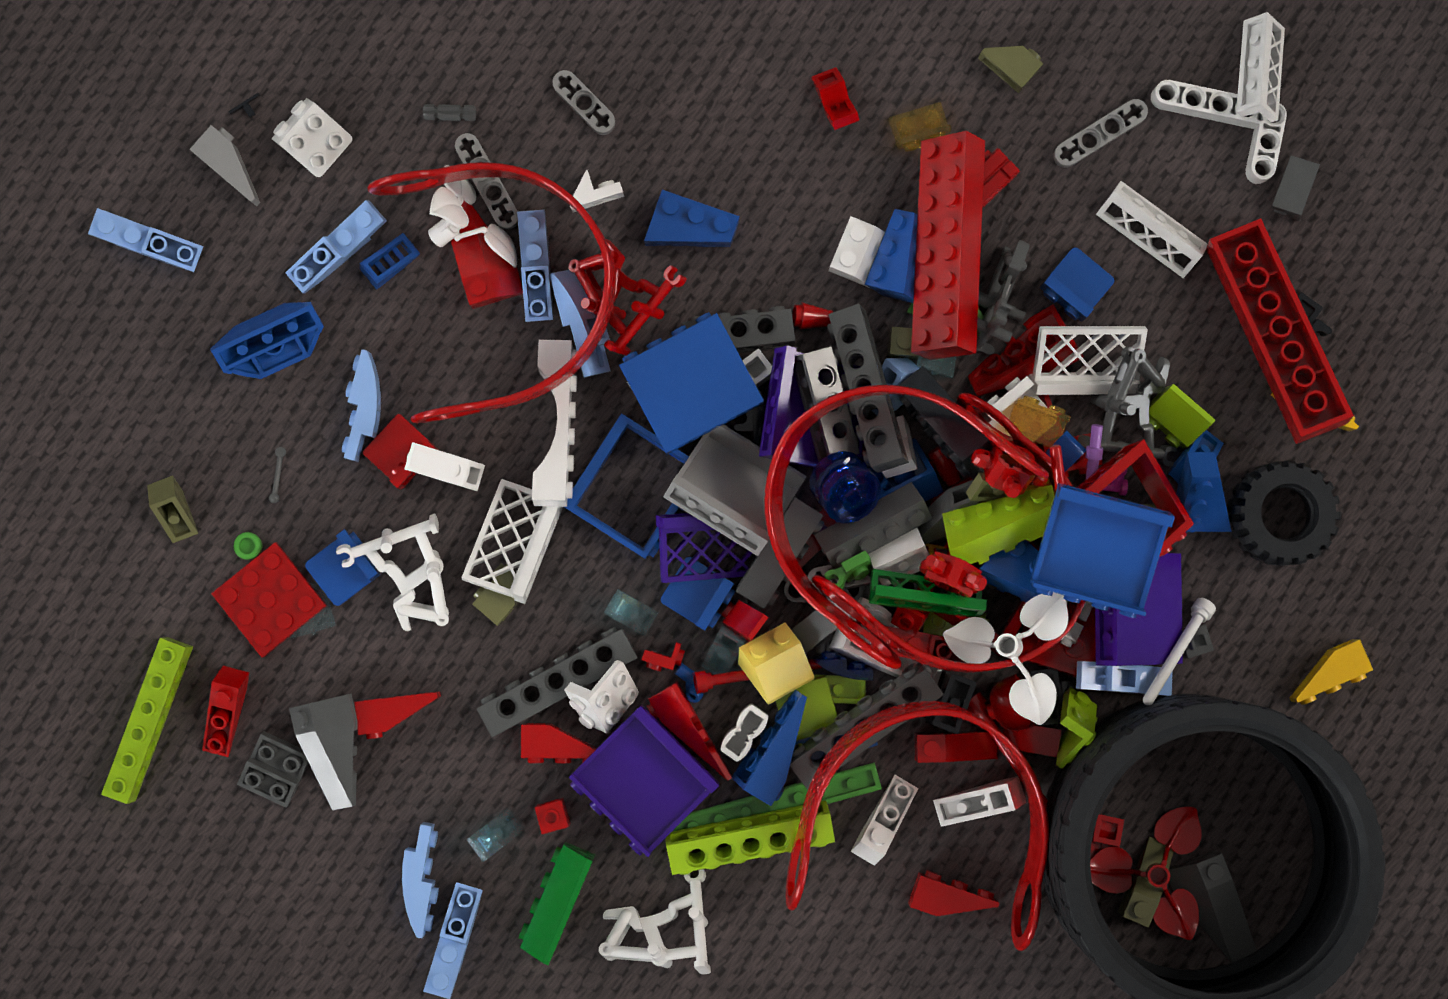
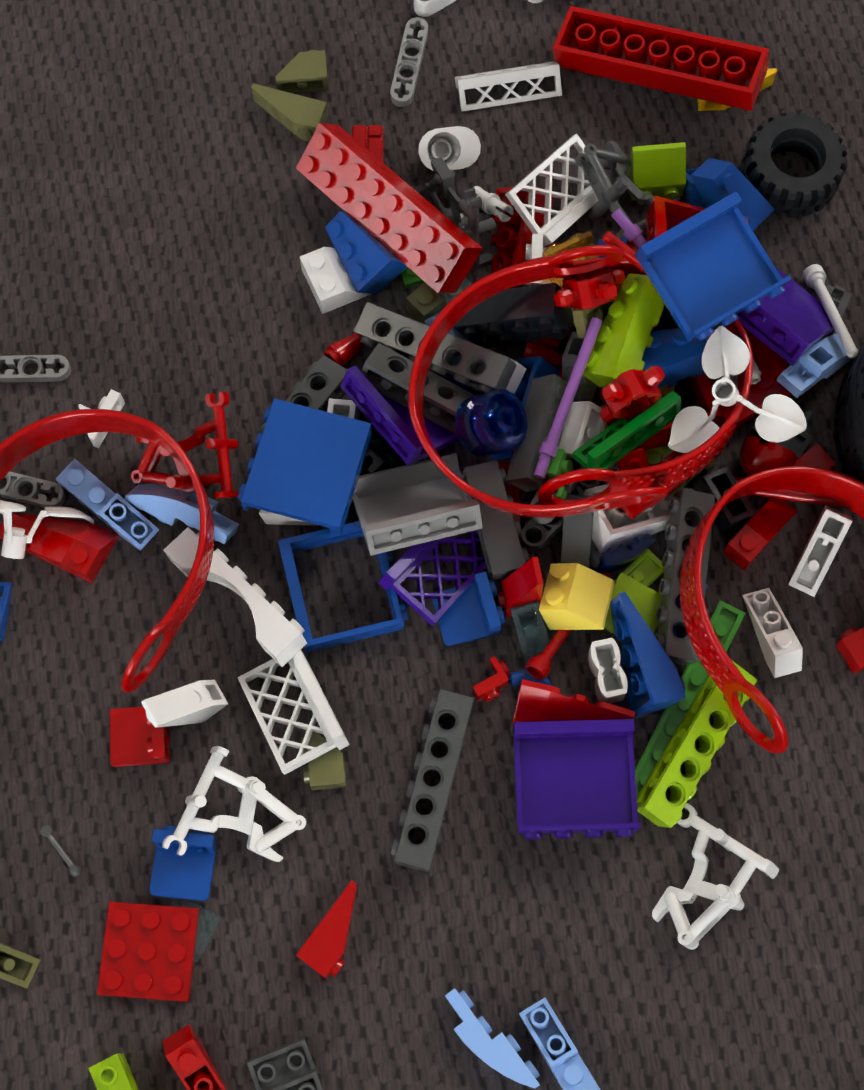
camera: 45 degrees left, 15 degrees down
bright green tile [234,532,262,560] -> none
dark grey wedge [289,694,358,811] -> none
light blue slope [342,349,381,462] -> none
clear light blue slope [466,808,523,862] -> none
green slope [518,842,595,965] -> none
red slope [521,723,597,763] -> none
red brick [535,797,571,834] -> none
white bracket [564,660,639,734] -> none
clear light blue slope [604,589,659,636] -> none
blue wedge [644,190,740,247] -> none
red slope [811,67,860,130] -> none
clear yellow bracket [888,102,952,152] -> none
blue bracket [1039,248,1114,322] -> none
lime bracket [1056,687,1098,769] -> none
none -> olive slope [251,83,328,141]
none -> white piece [418,126,481,171]
none -> white pin [474,186,514,222]
none -> medium lavender bar [533,317,602,479]

